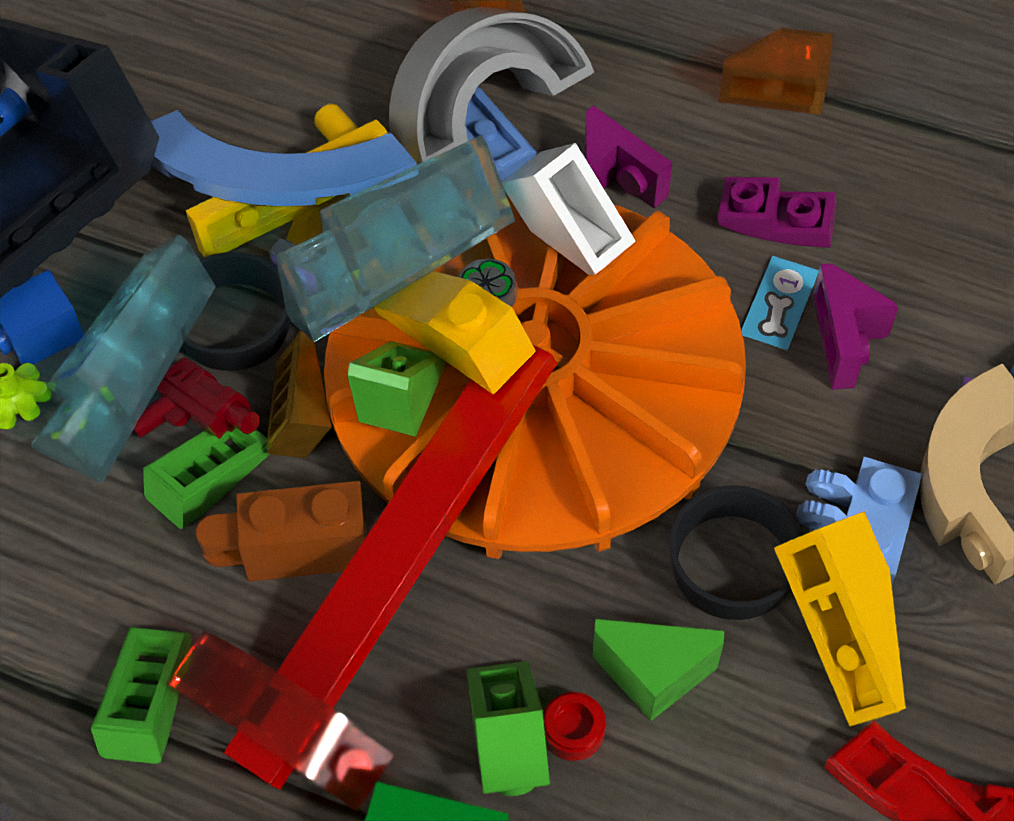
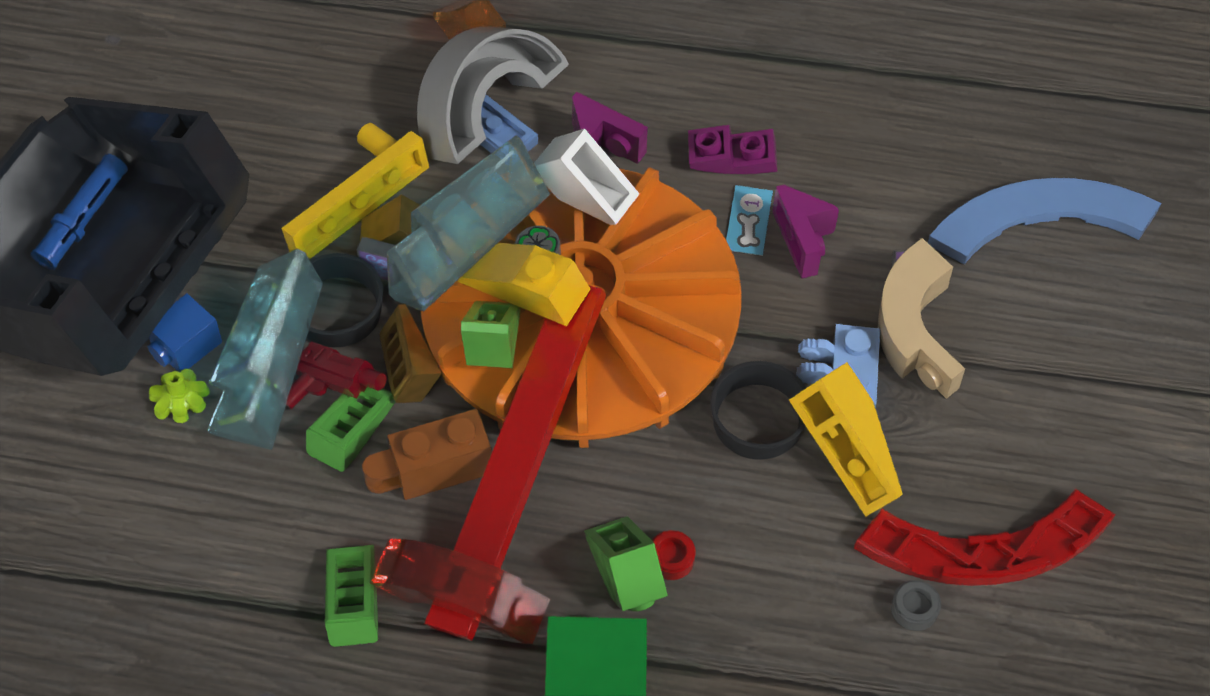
camera: 15 degrees left, 0 degrees up
medium blue tile [151,110,419,206] -> none
bright green slope [592,619,724,721] -> none
clear orange slope [719,28,833,115] -> none

